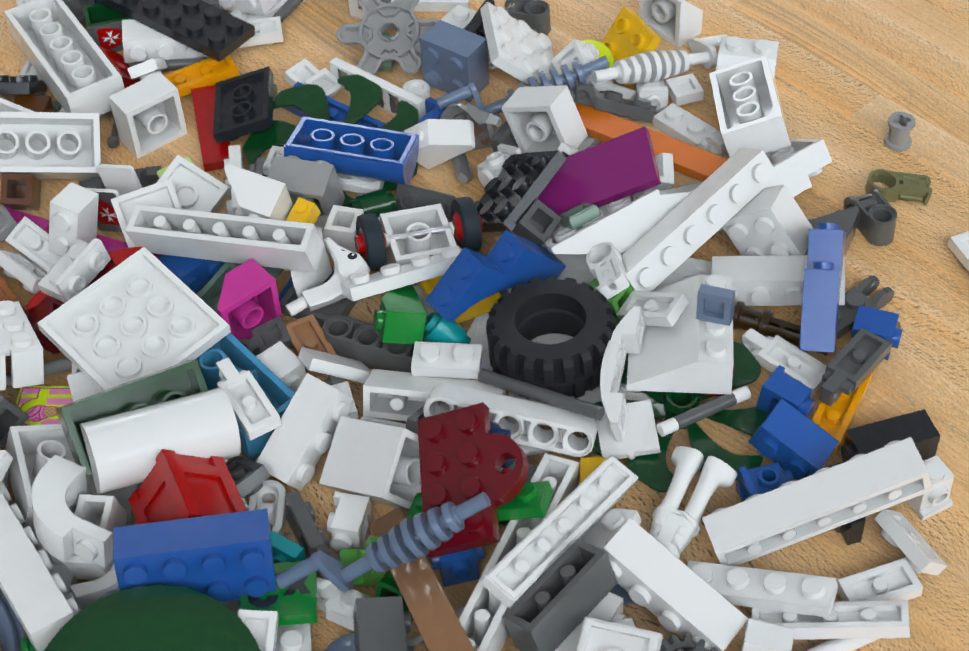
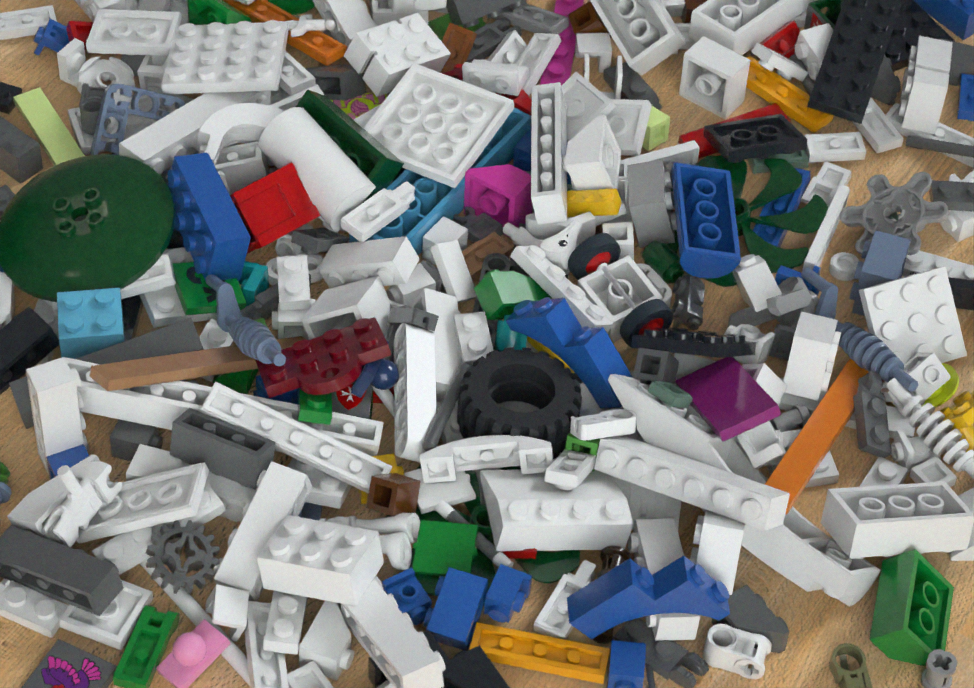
camera: 70 degrees right, 0 degrees up
white brick [49,182,99,256] -> none
sand blue plate [696,284,735,326] -> none
dark grey hinge [819,328,892,406] -> none
dark grey piece [844,188,897,246] -> none
none -> white brick [257,515,384,606]
none -> white plate [277,255,311,310]
none -> white slope [299,601,355,681]
none -> reddish brown brick [366,473,421,516]
none -> dark grey piece [387,305,439,331]
none -> green piece [412,520,479,577]
none -> white panel [575,33,612,73]
none -> white piece [702,623,772,679]
none -> white plate [804,132,866,163]
none -> green slope [869,549,954,666]

